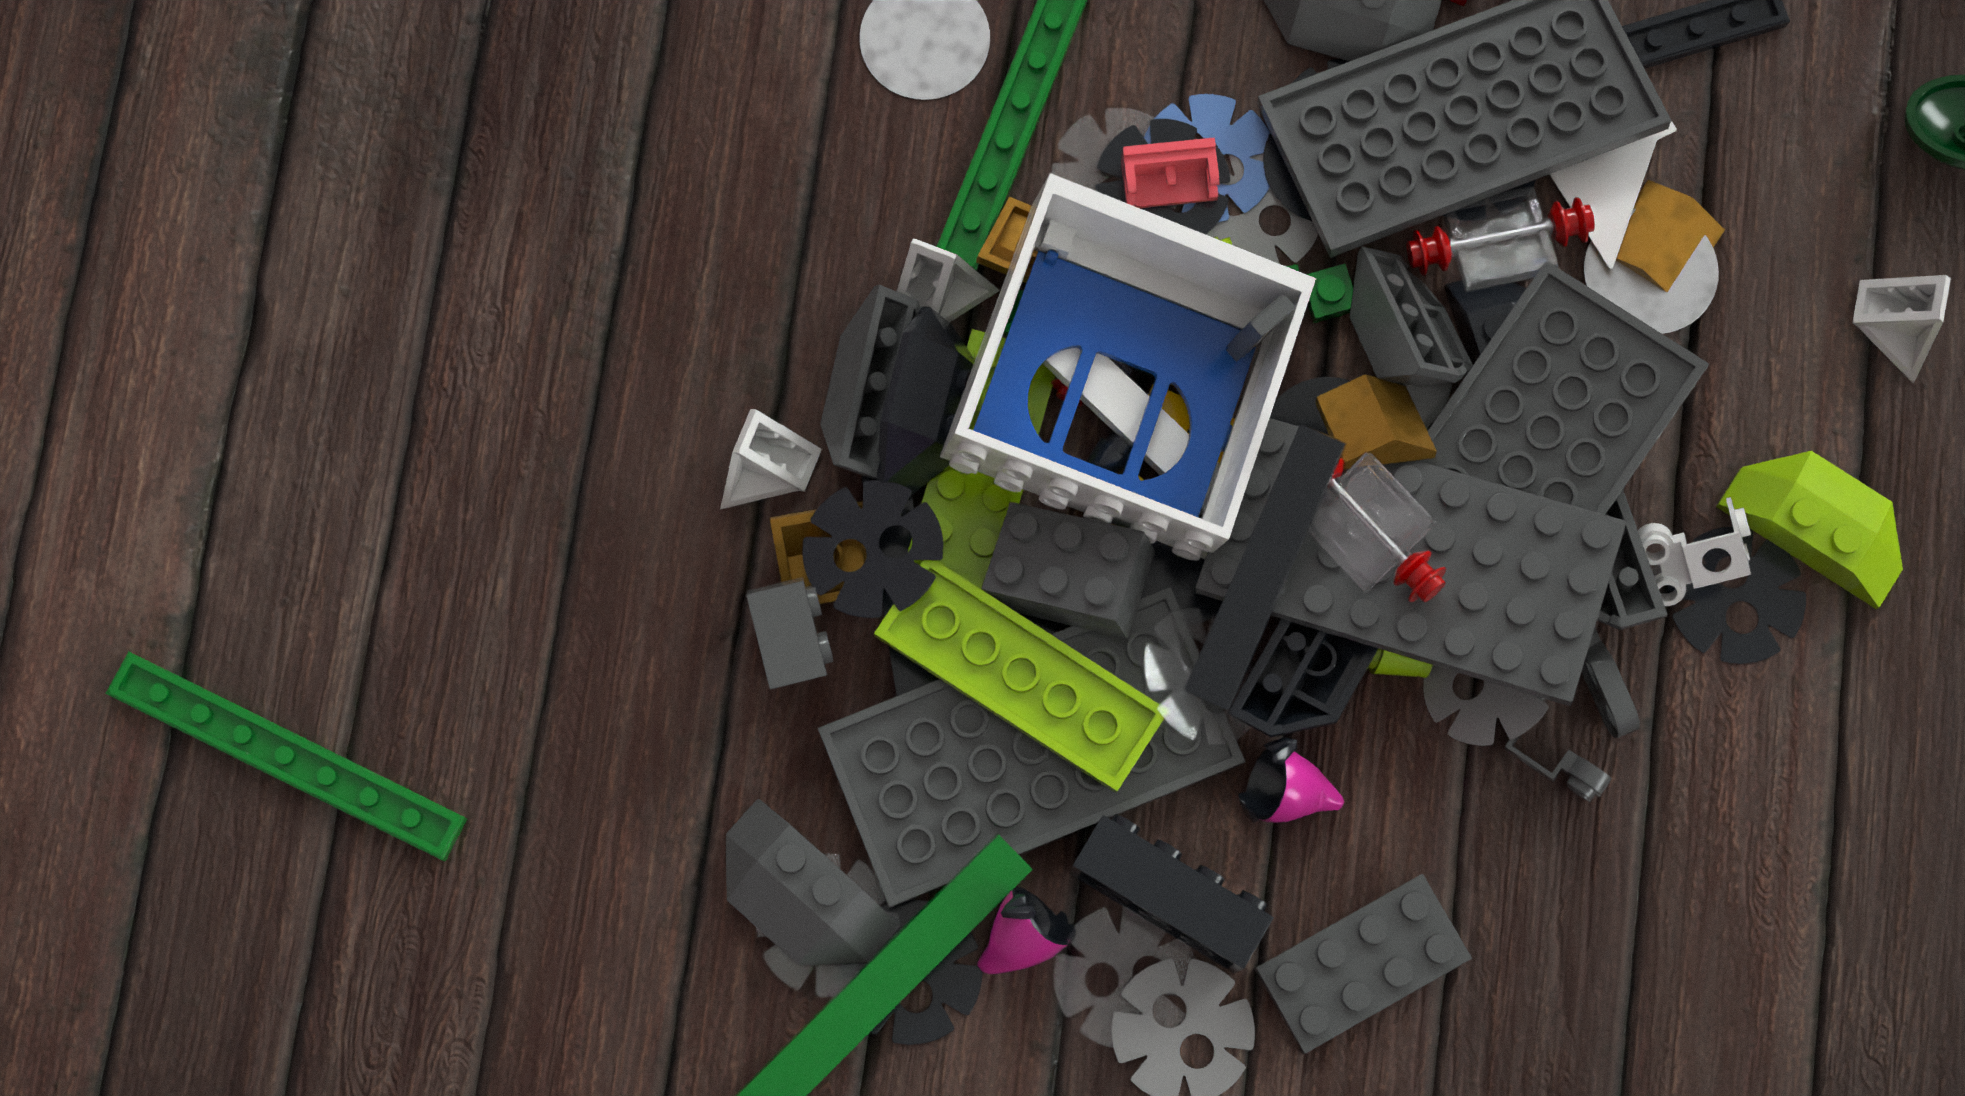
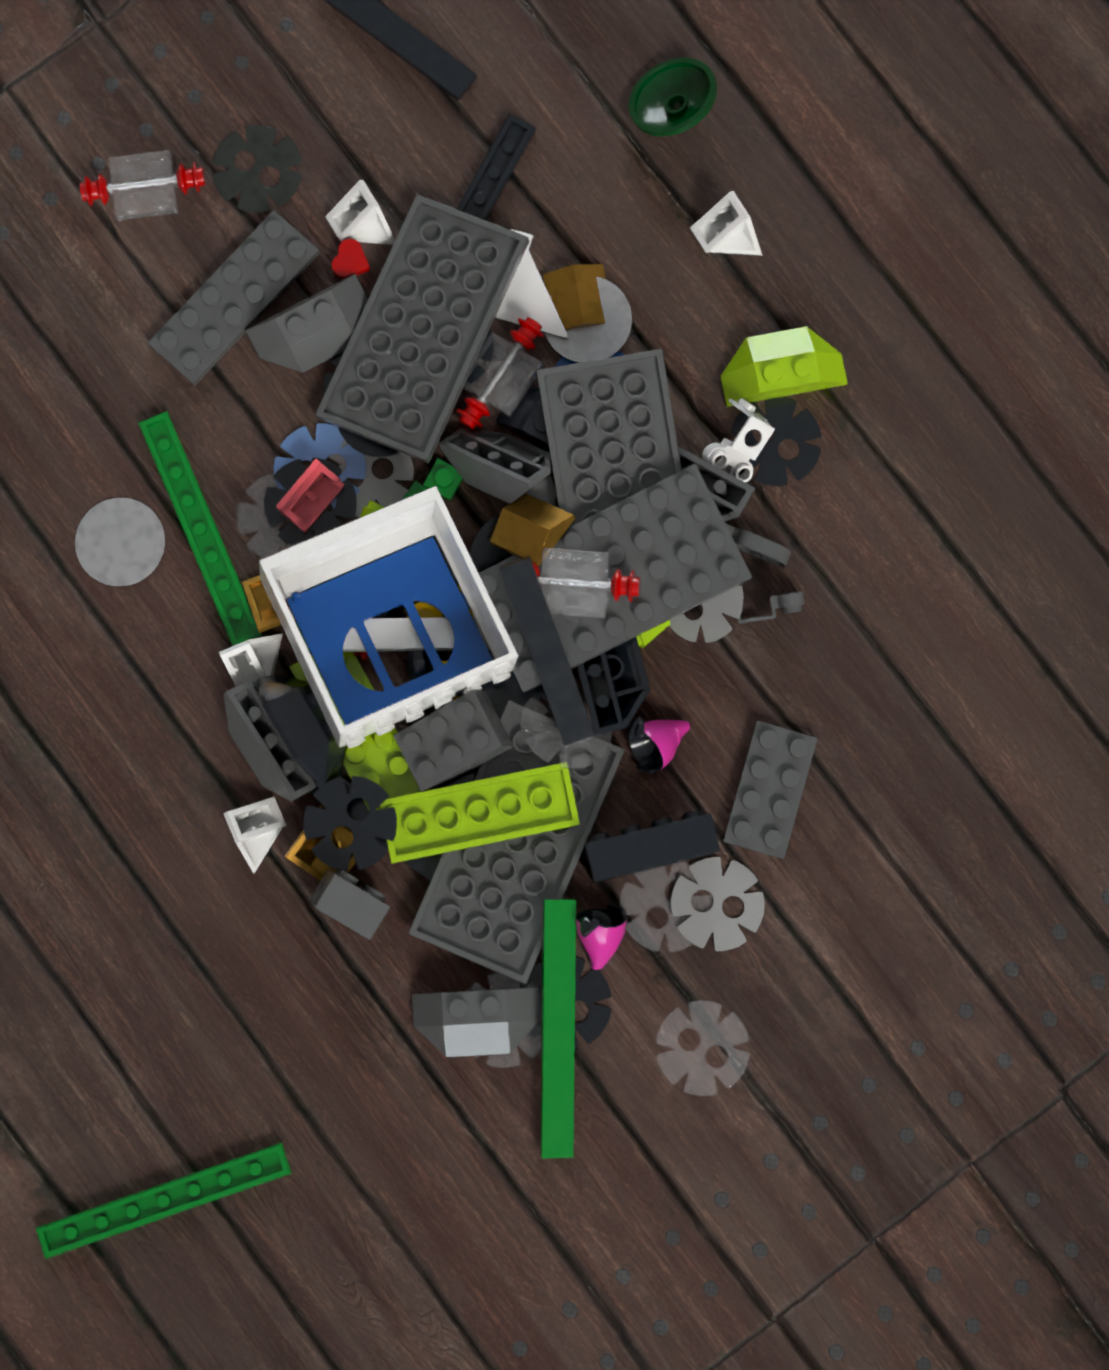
camera: 45 degrees left, 5 degrees up
dark grey tile [1226,294,1295,362] -> none

